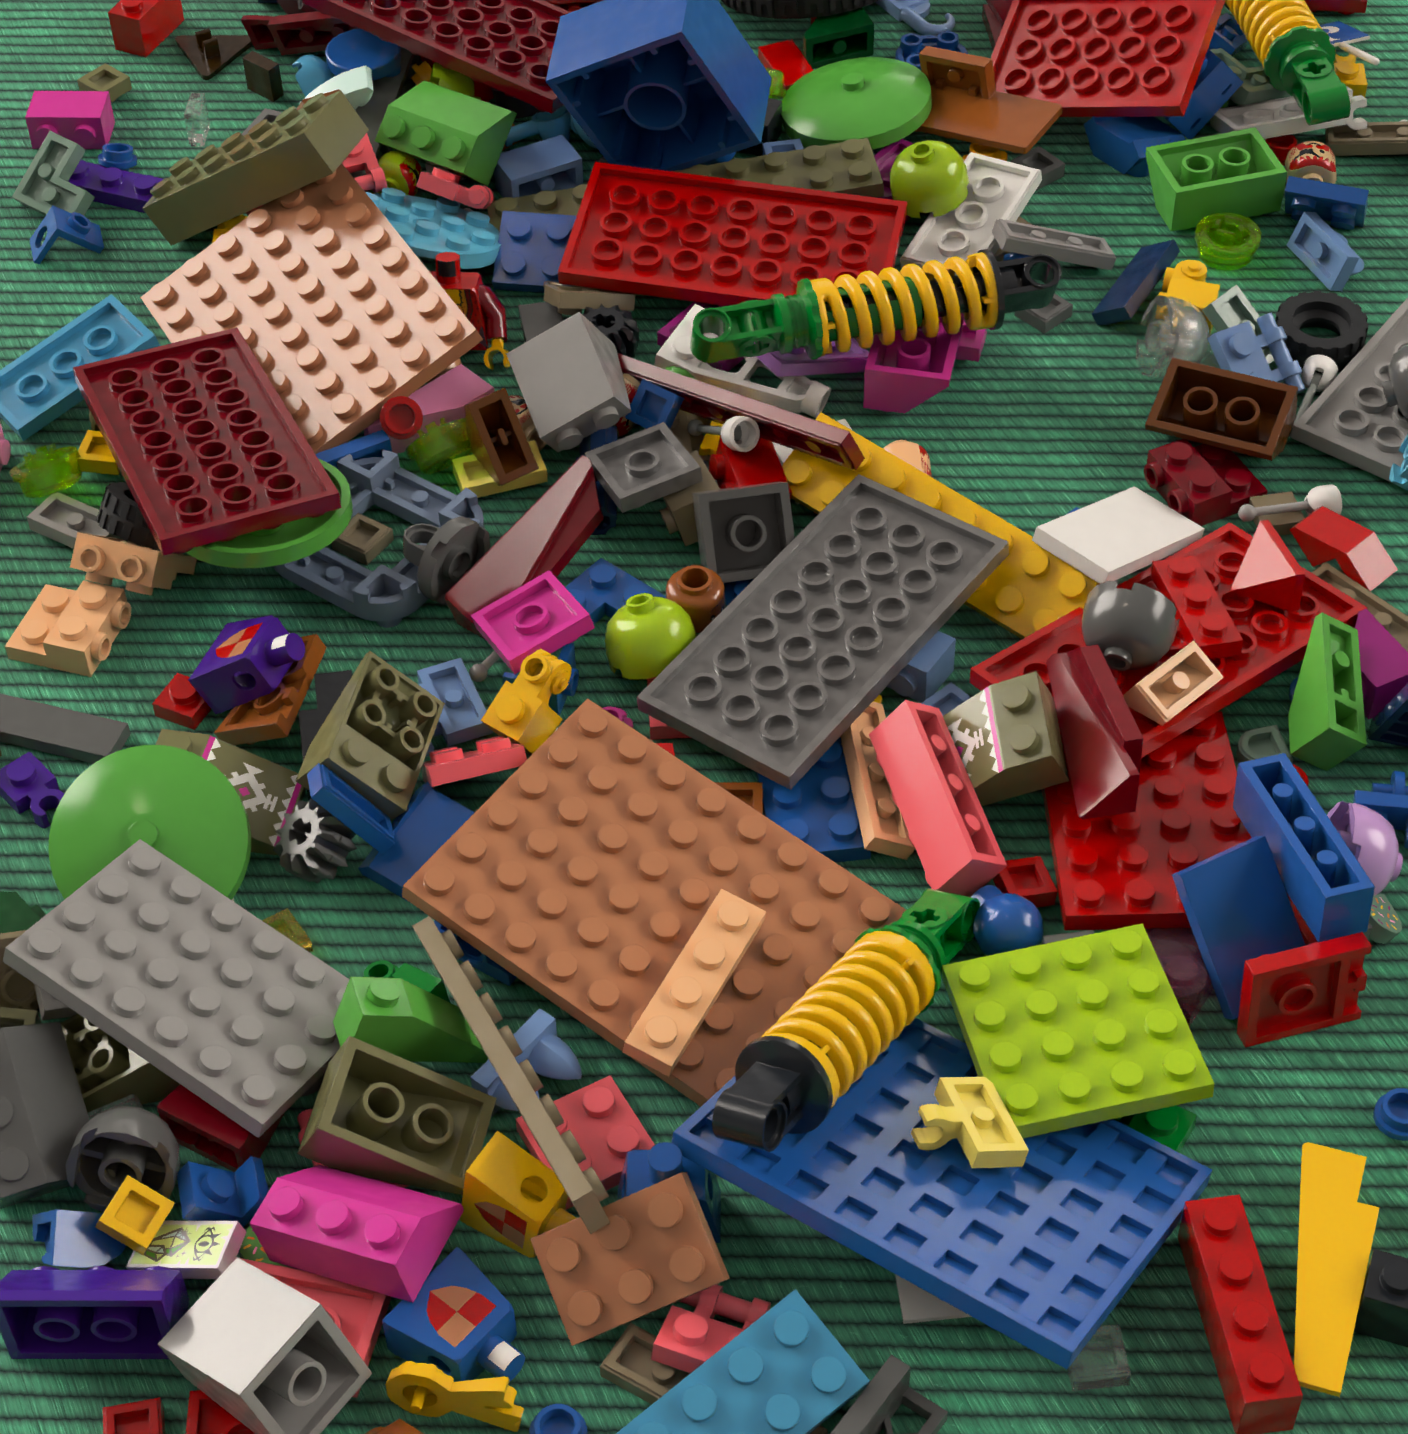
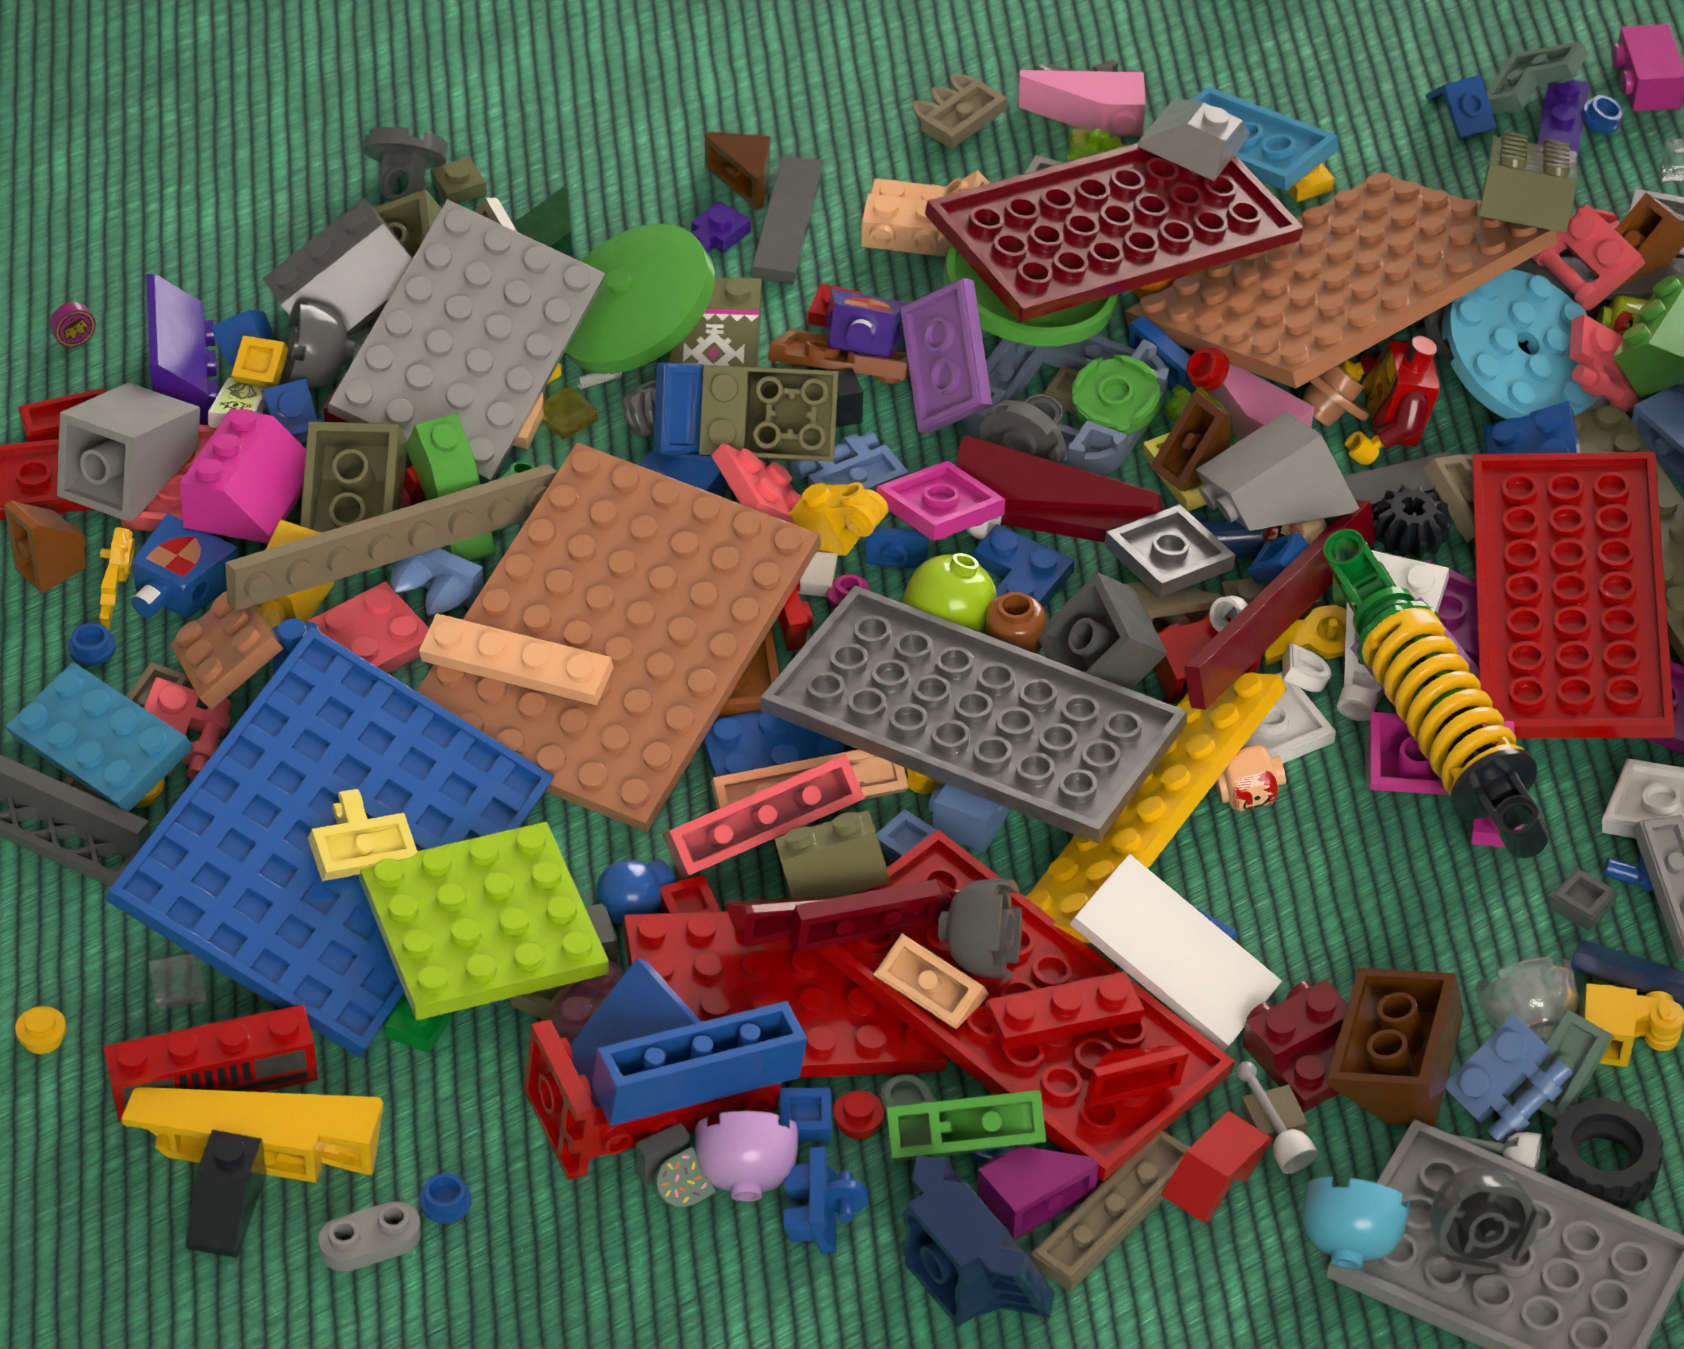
camera: 80 degrees right, 0 degrees up
piece [712,888,981,1152] -> none
none -> medium lavender tile [900,278,993,434]
none -> bright green tile [1072,355,1160,434]
none -> light grey slope [1138,98,1249,181]

